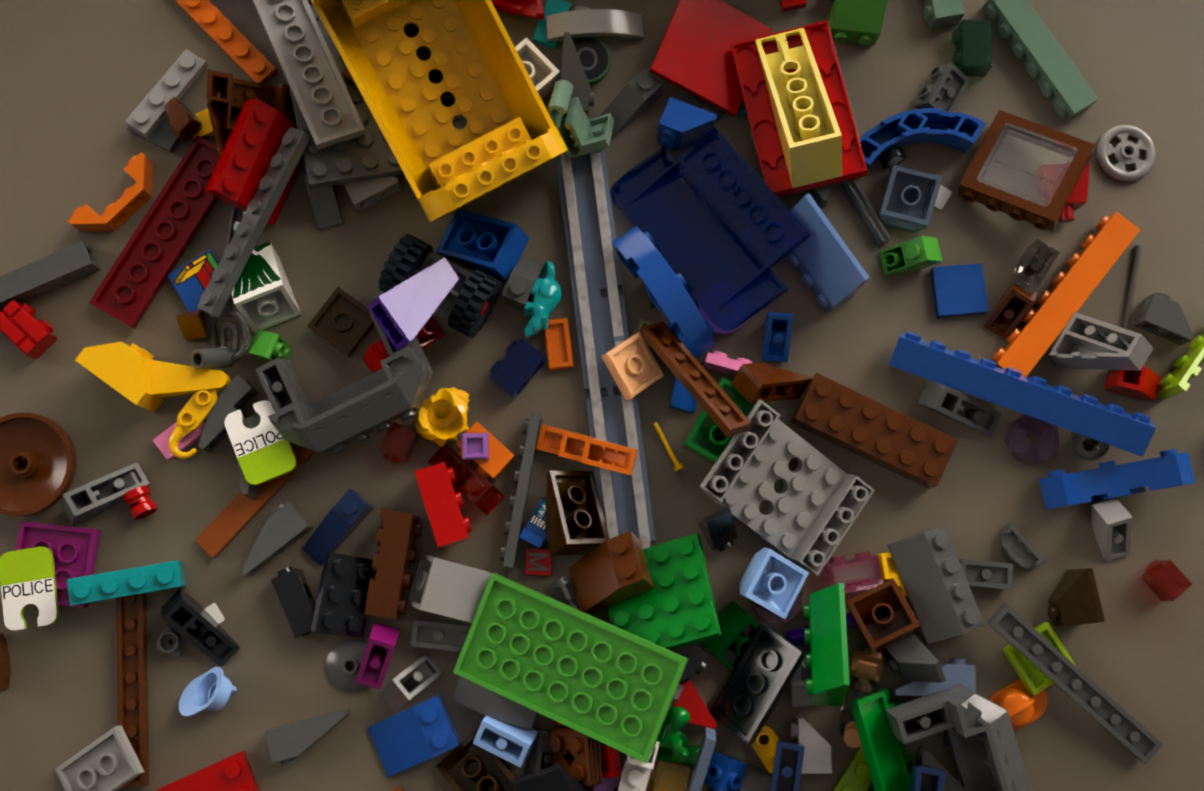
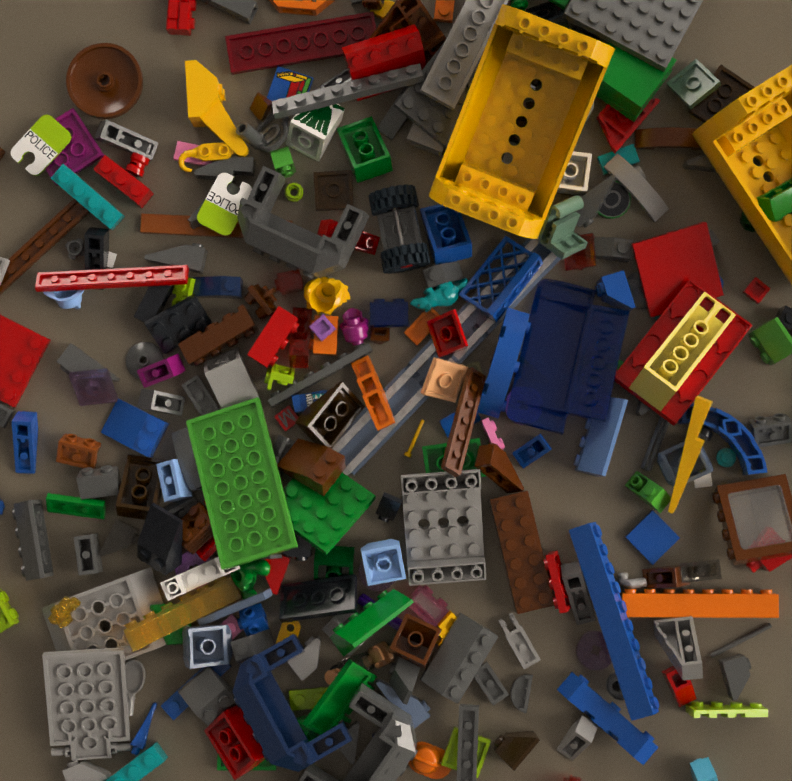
camera: 55 degrees right, 5 degrees up
slope [367,257,459,351] -> none
none -> red tile [35,265,189,292]
none -> plate [69,368,118,406]
none -> red brick [93,155,154,209]
none -> lime plate [172,277,196,306]
none -> reddish brown hips [244,284,277,319]
none -> lime bracket [264,364,295,390]
none -> lime plate [284,183,304,202]
none -> green slope [336,116,393,183]
none -> magenta head [339,308,369,346]
none -> reddish brown slope [370,327,390,345]
none -> red slope [426,309,468,358]
none -> blue fence [459,236,543,323]
none -> light grey hinge [498,613,541,669]
none -> red plate [544,550,571,614]
none -> clear red piece [565,233,596,271]
none -> light grey arm [617,572,647,589]
none -> yellow slope [668,396,713,514]
none -> teal plate [716,448,736,467]

